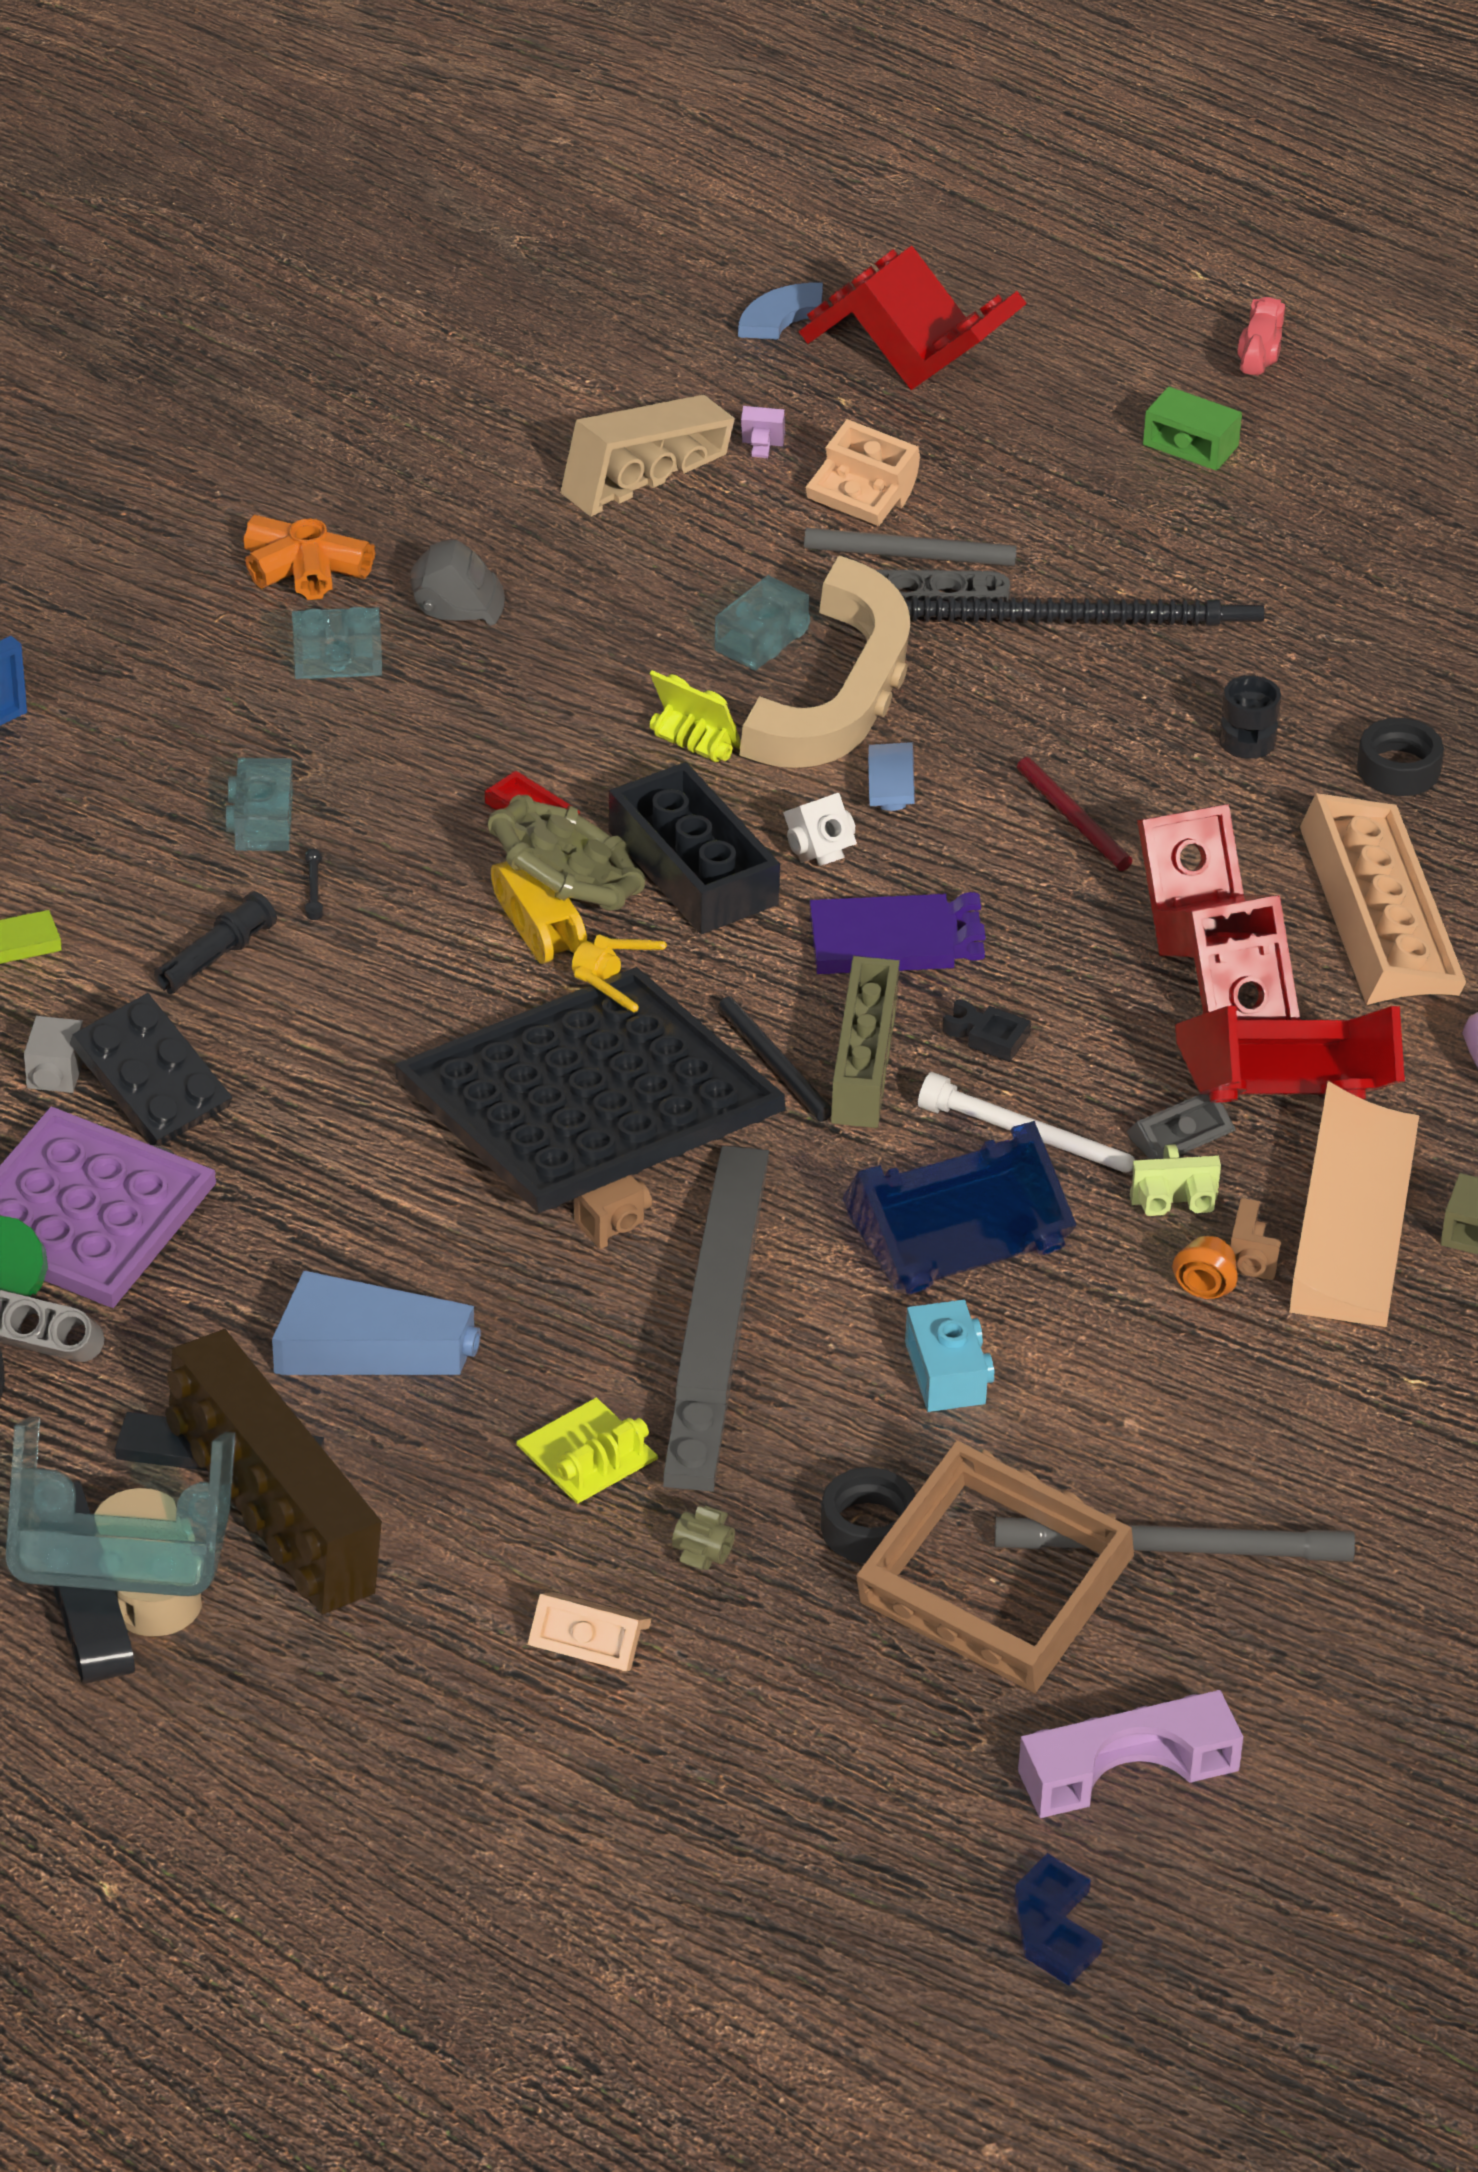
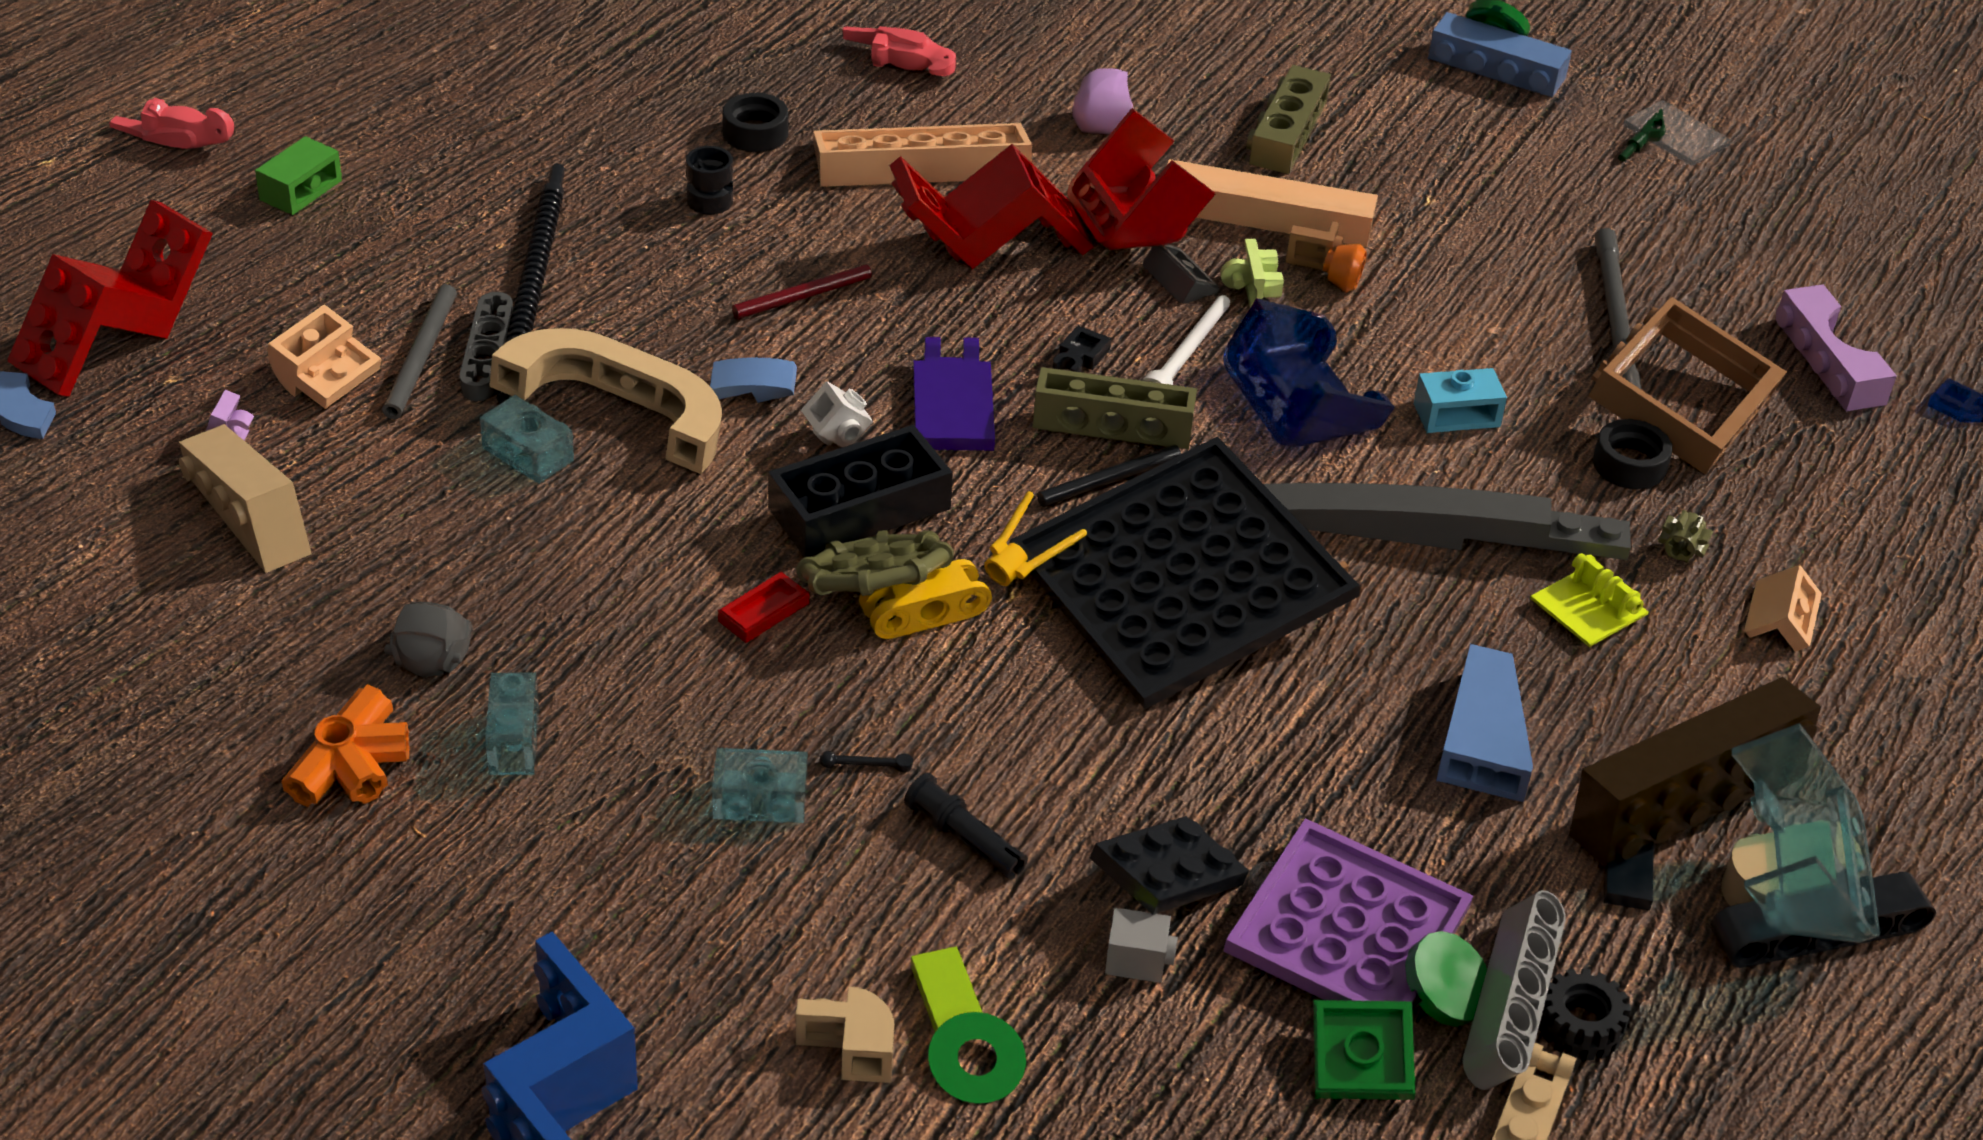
camera: 90 degrees left, 0 degrees up
neon yellow hinge [650,670,741,762] -> none

